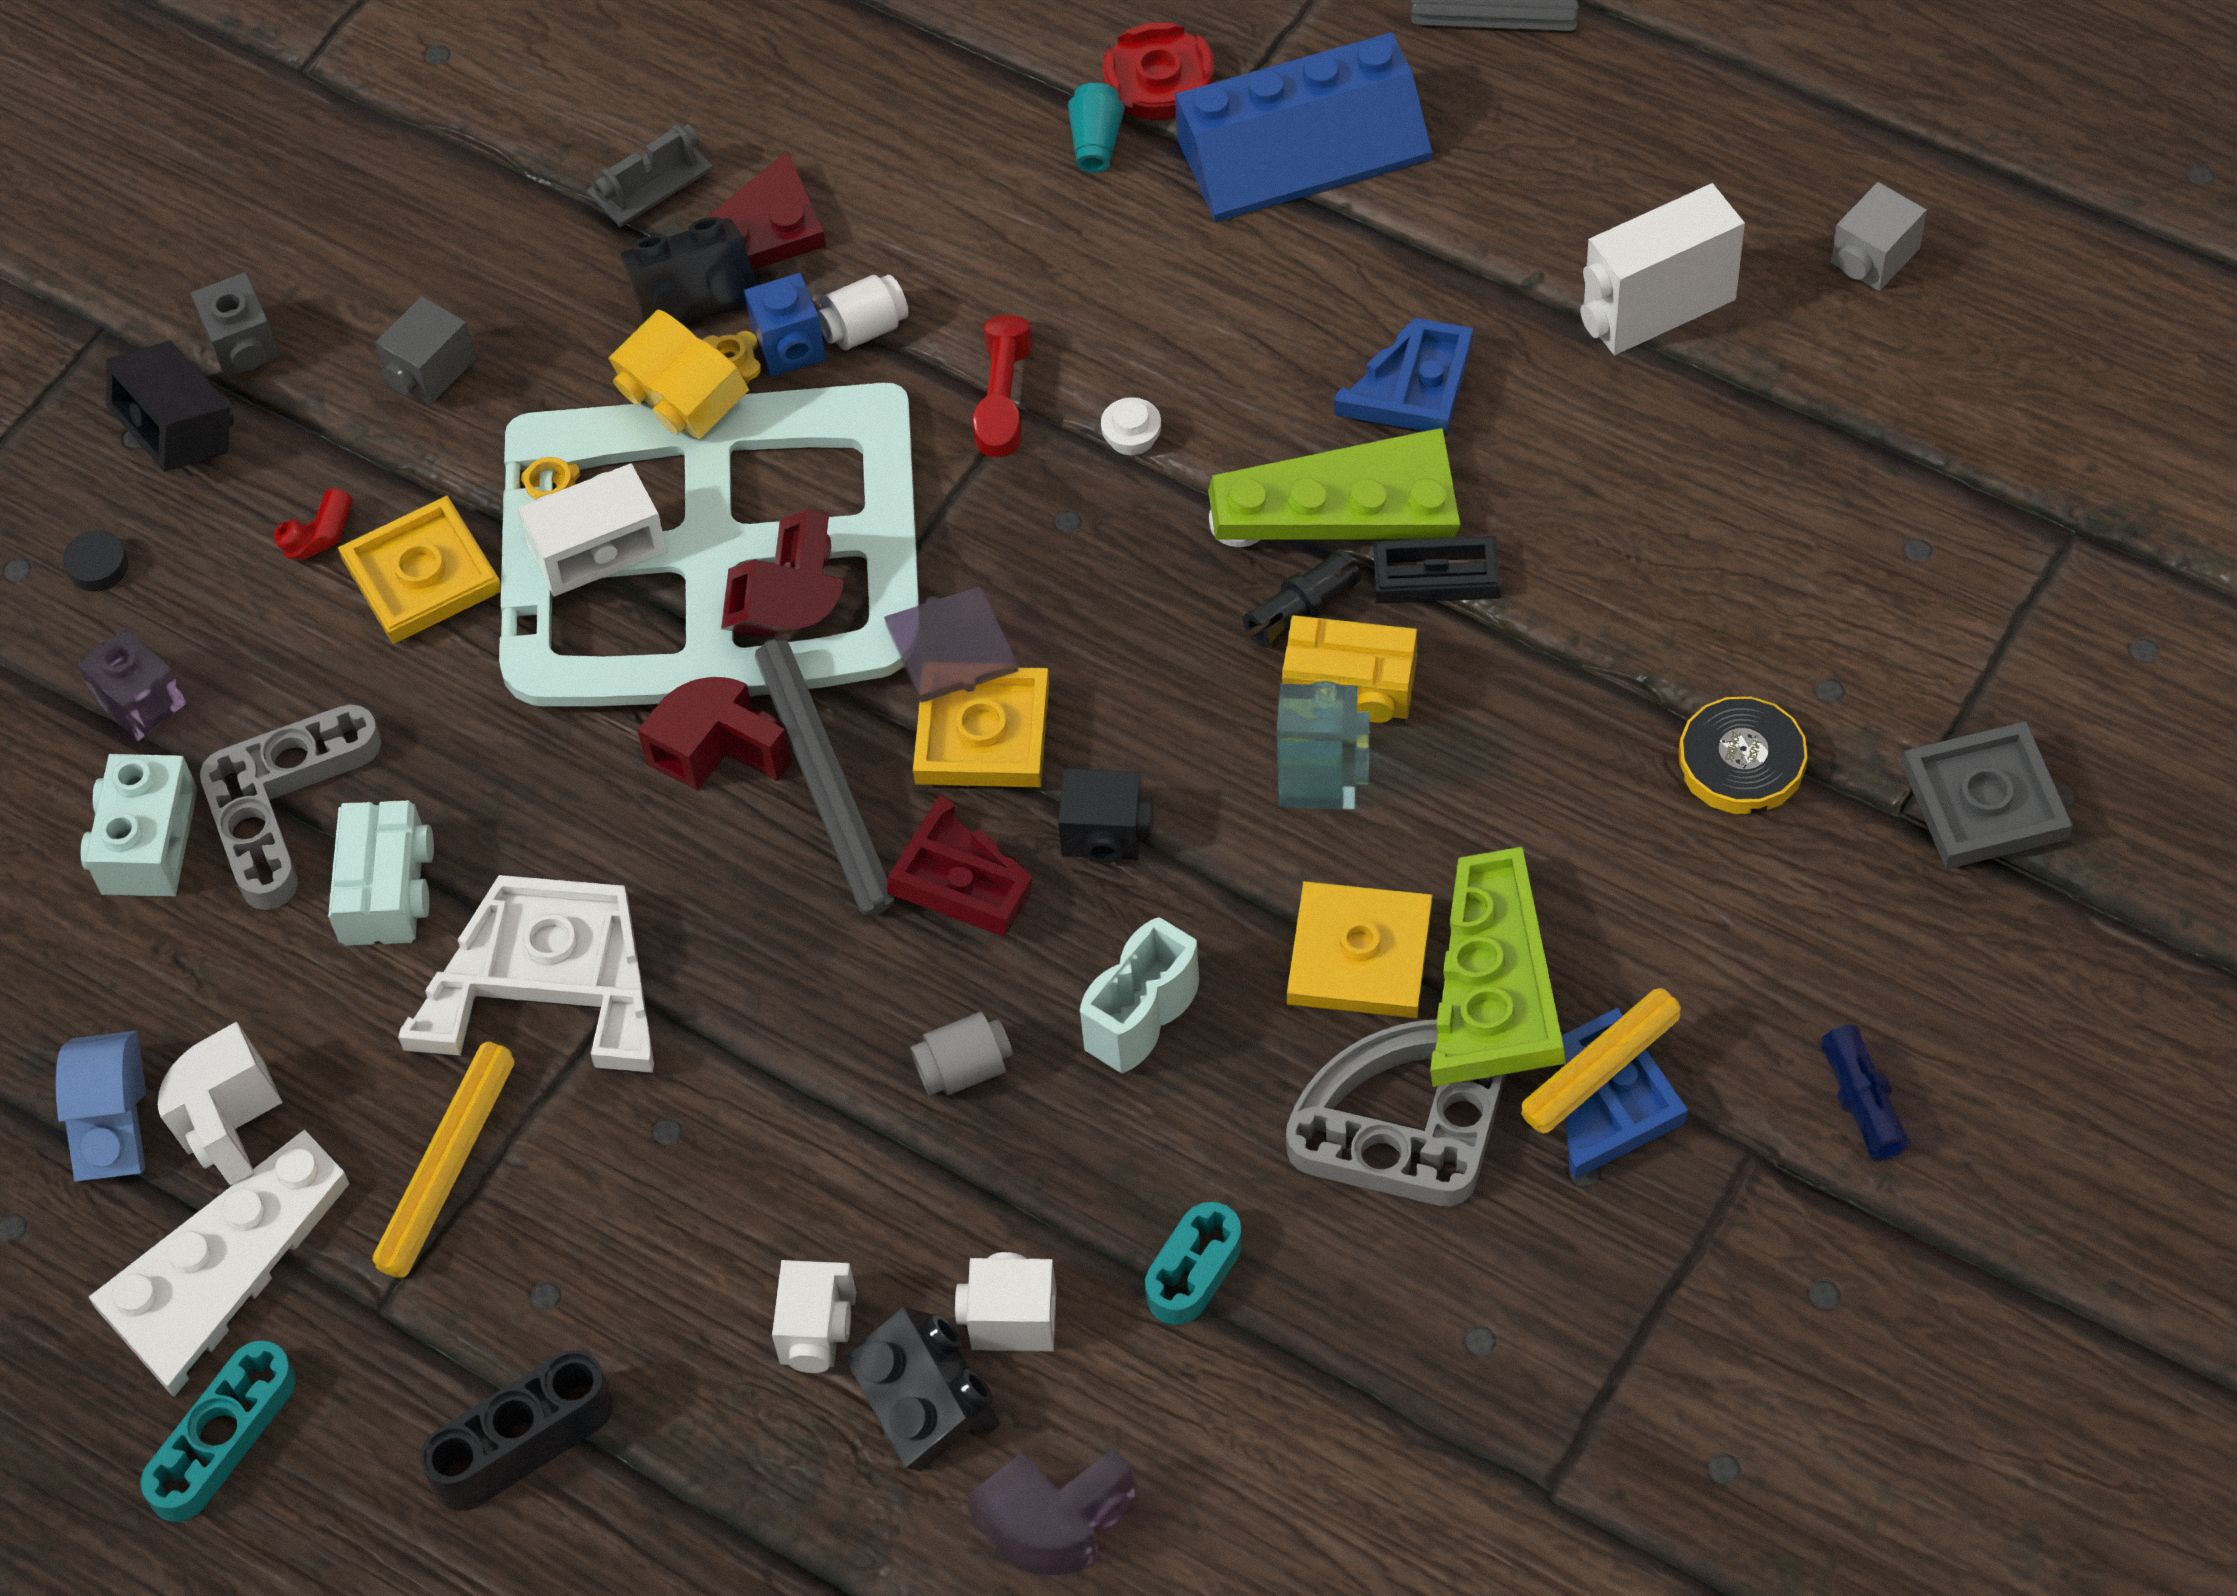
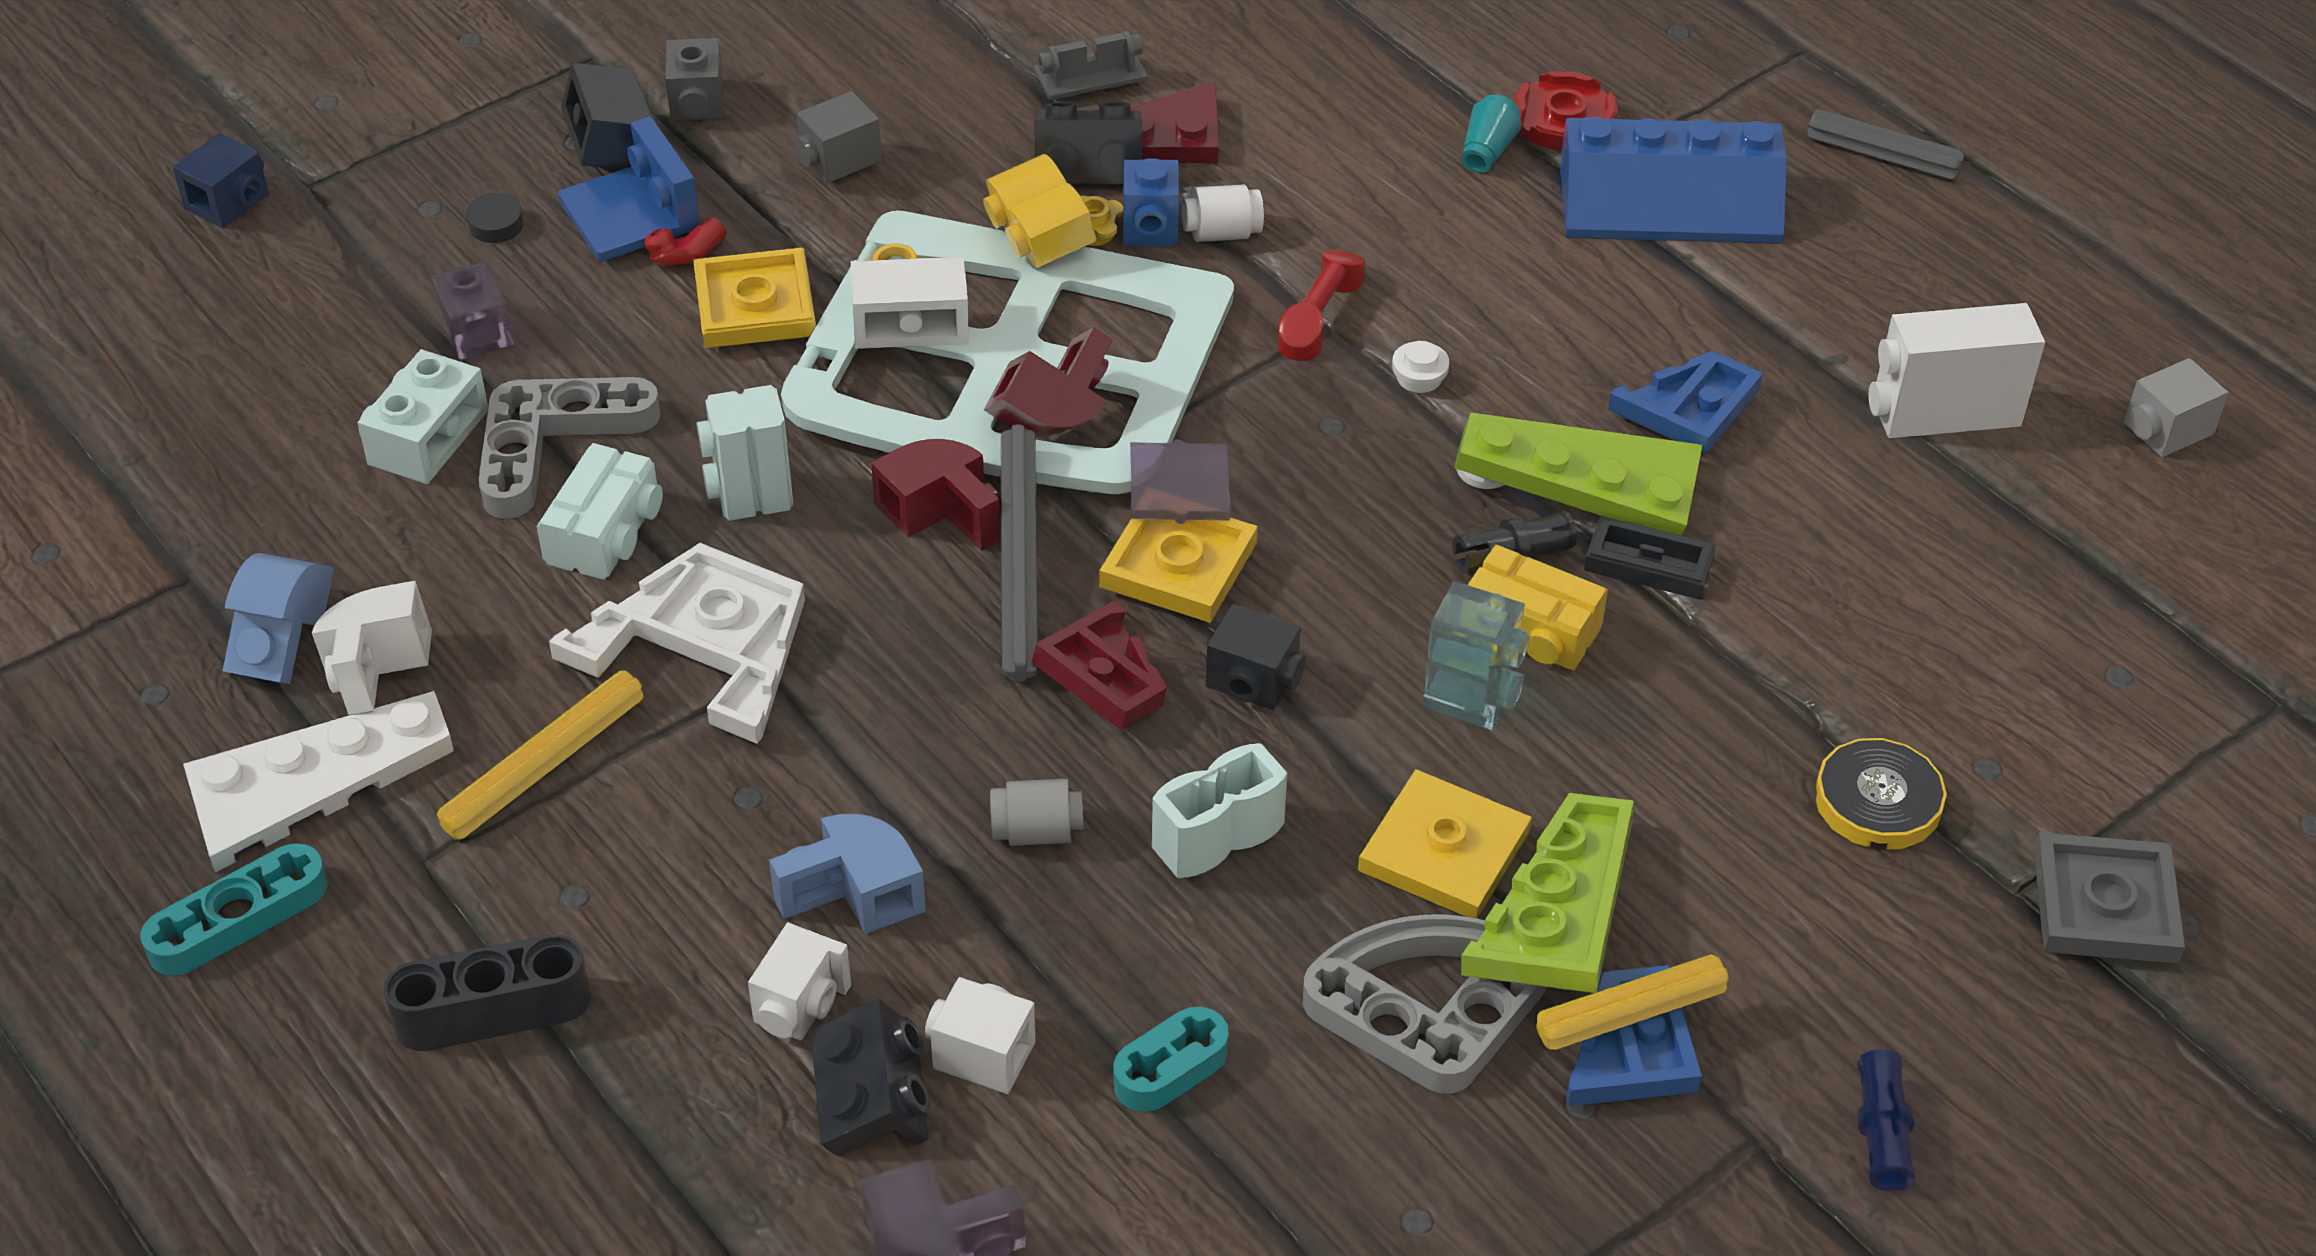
camera: 15 degrees right, 10 degrees down
none -> blue bracket [558,116,700,261]
none -> light aqua brick [697,385,793,521]
none -> medium blue brick [769,814,926,934]

